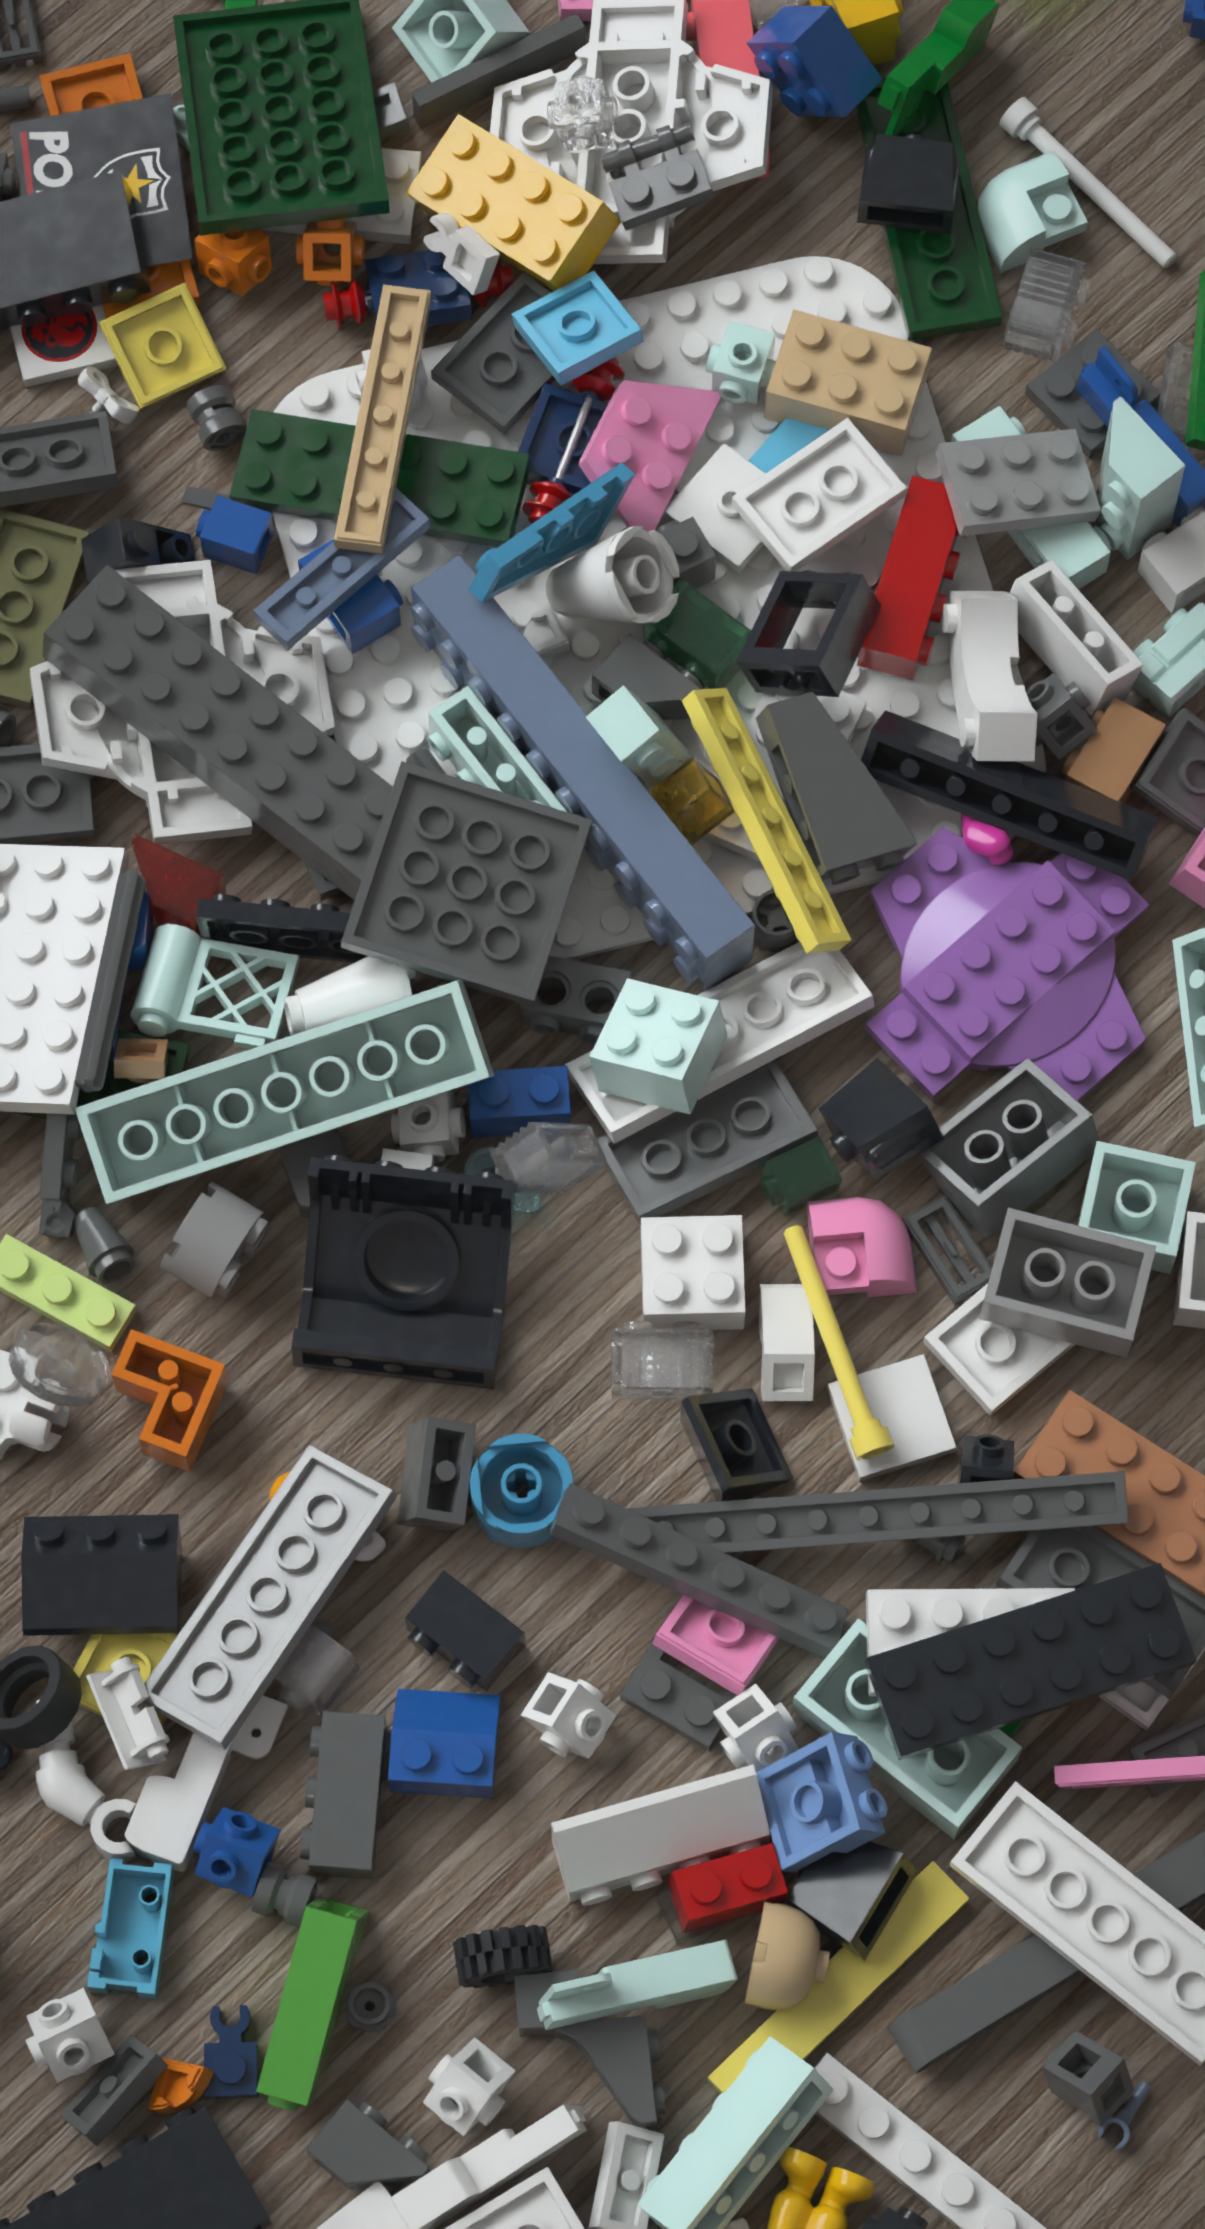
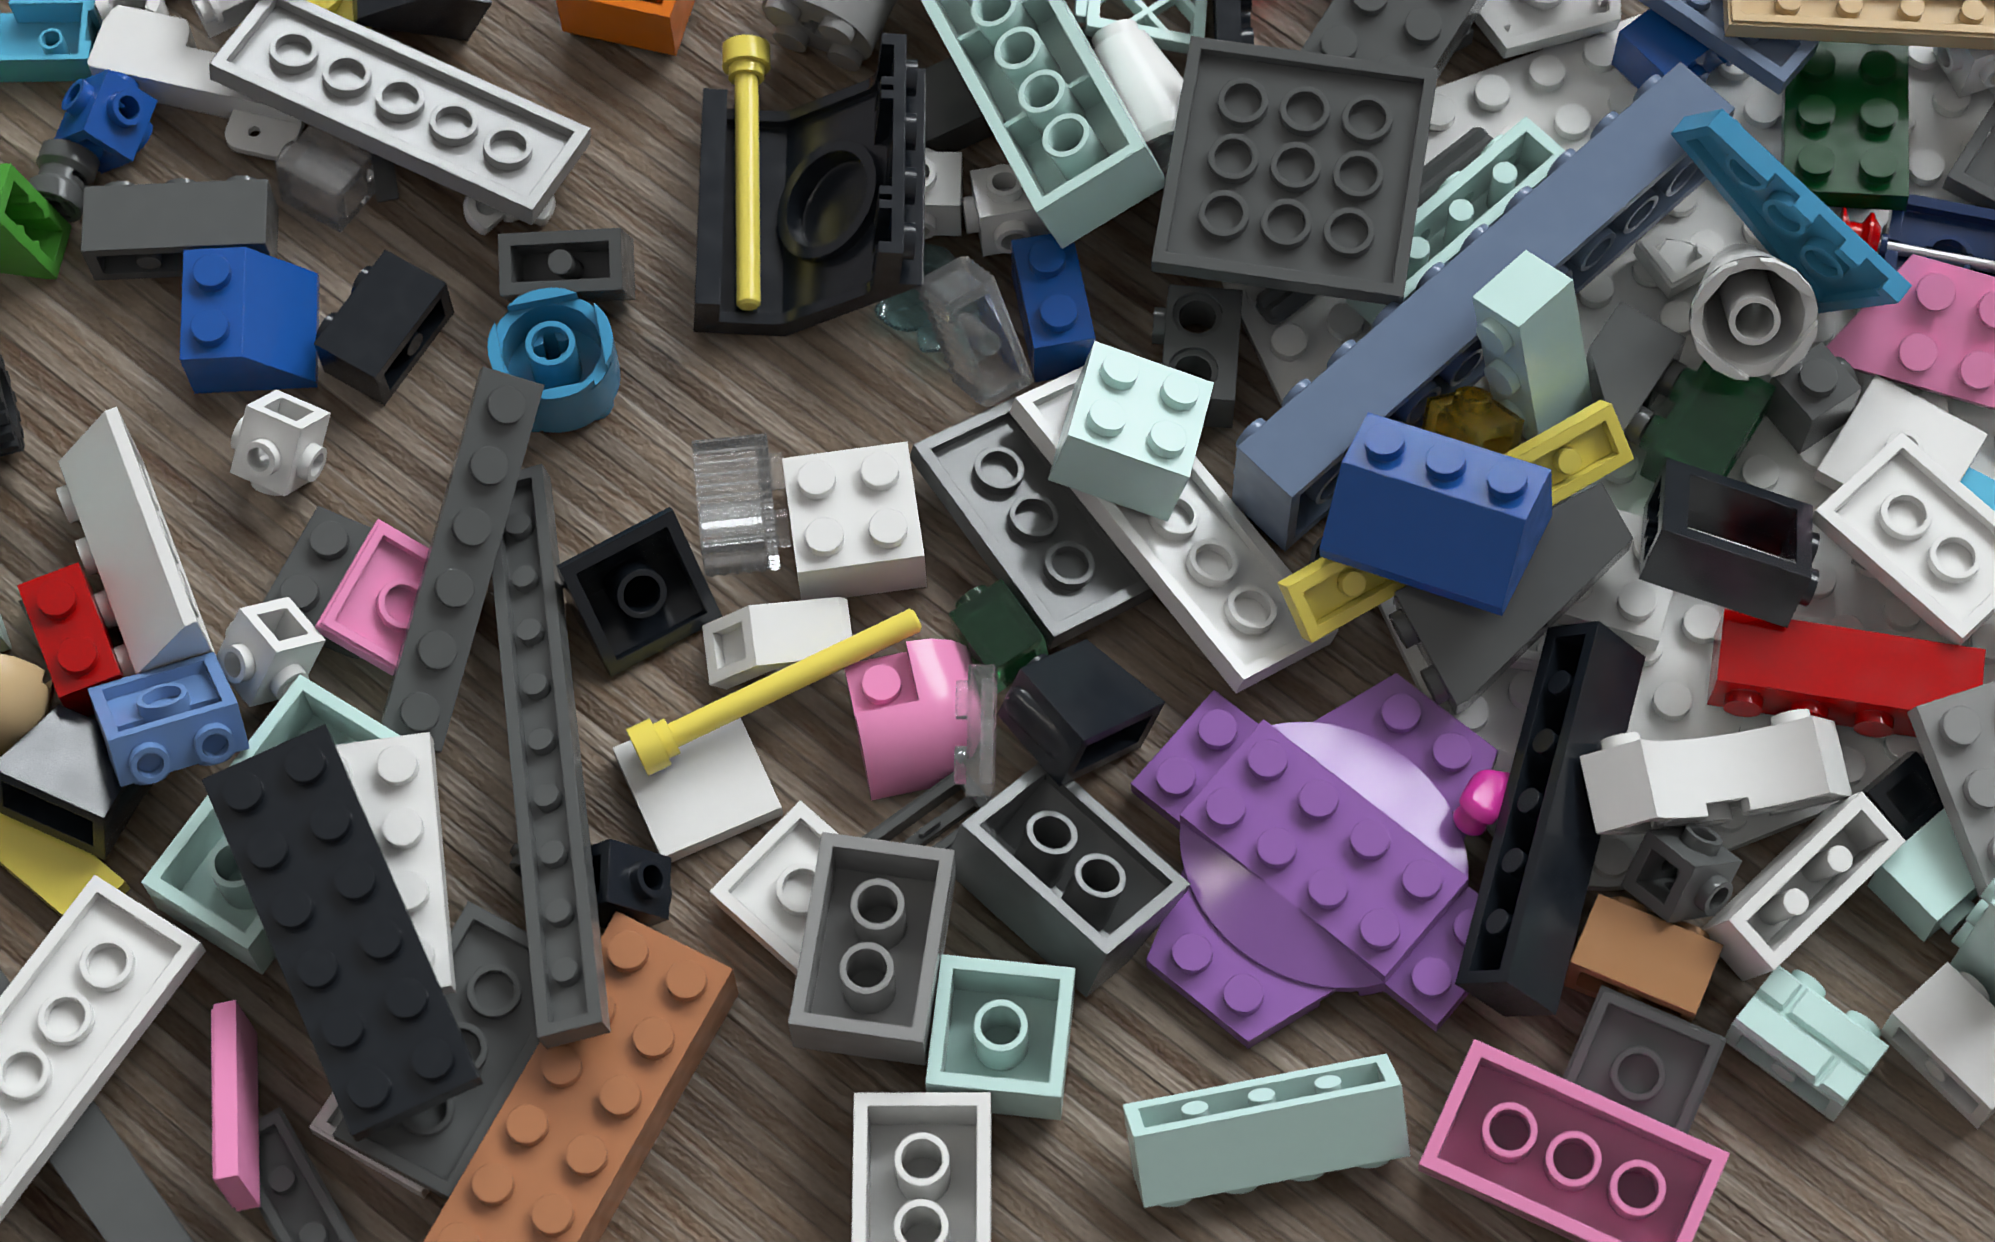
camera: 85 degrees right, 5 degrees down
none -> light yellow piece [722,35,770,311]
none -> clear plate [954,664,998,800]
none -> blue slope [1319,412,1552,616]
none -> black tile [1860,751,1944,841]

